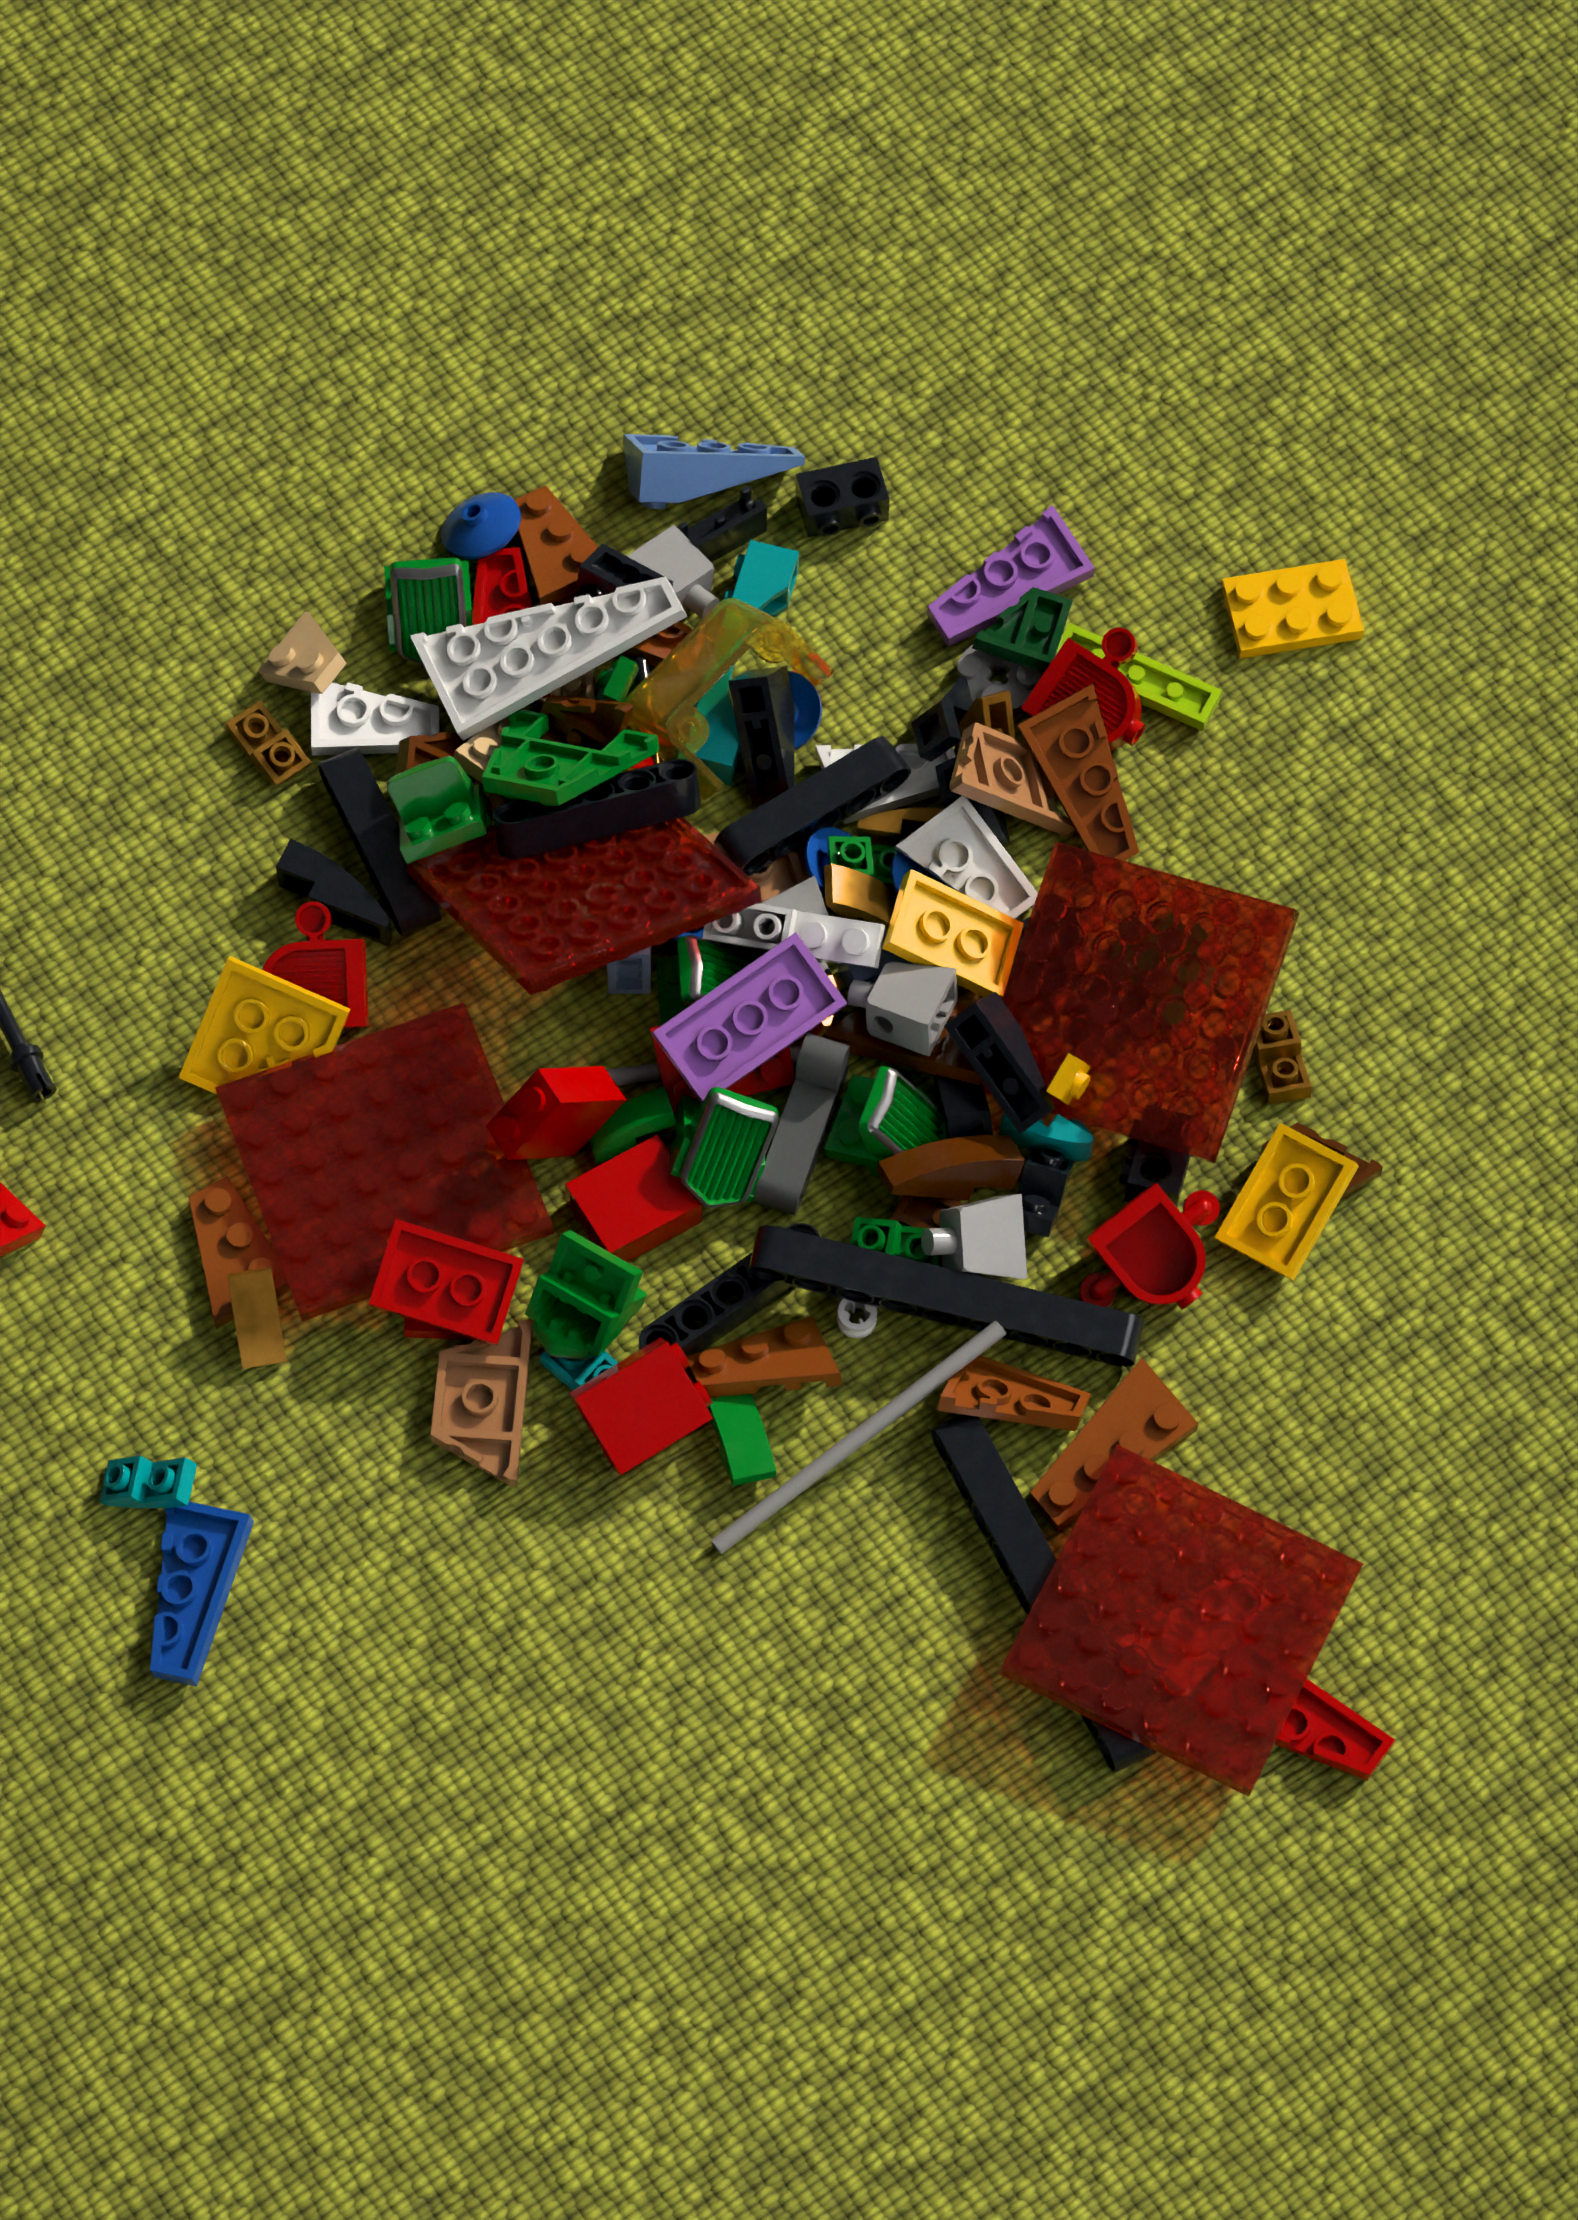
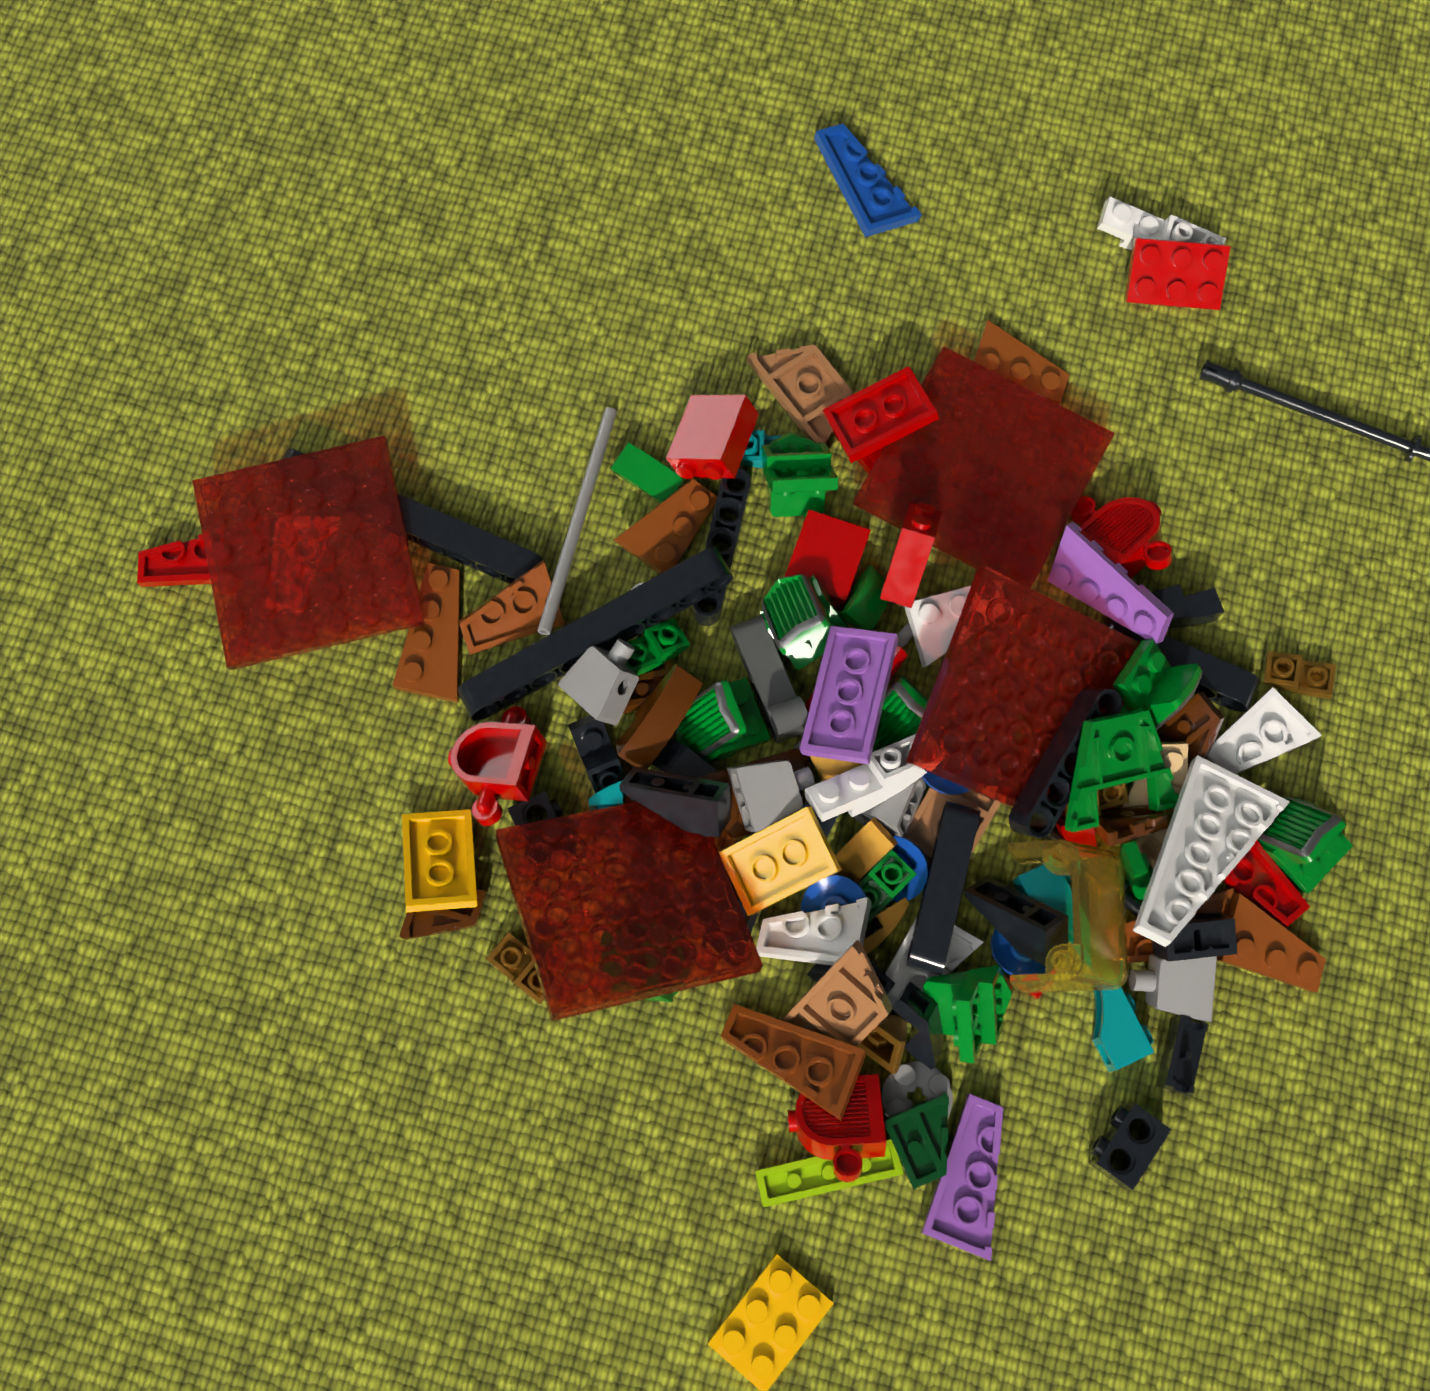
camera: 140 degrees right, 10 degrees up
teal slope [99,1455,197,1508] -> none
yellow plate [178,956,351,1095] -> none
pearl gold slope [227,1266,287,1369] -> none
tan wing [258,612,347,694] -> none
blue dish [441,492,521,560] -> none
medium blue wedge [623,434,805,509] -> none
yellow plate [1046,1053,1090,1105] -> none
none -> white wing [904,579,1008,668]
none -> green piece [923,965,1014,1063]
none -> medium lavender wing [1048,522,1174,645]

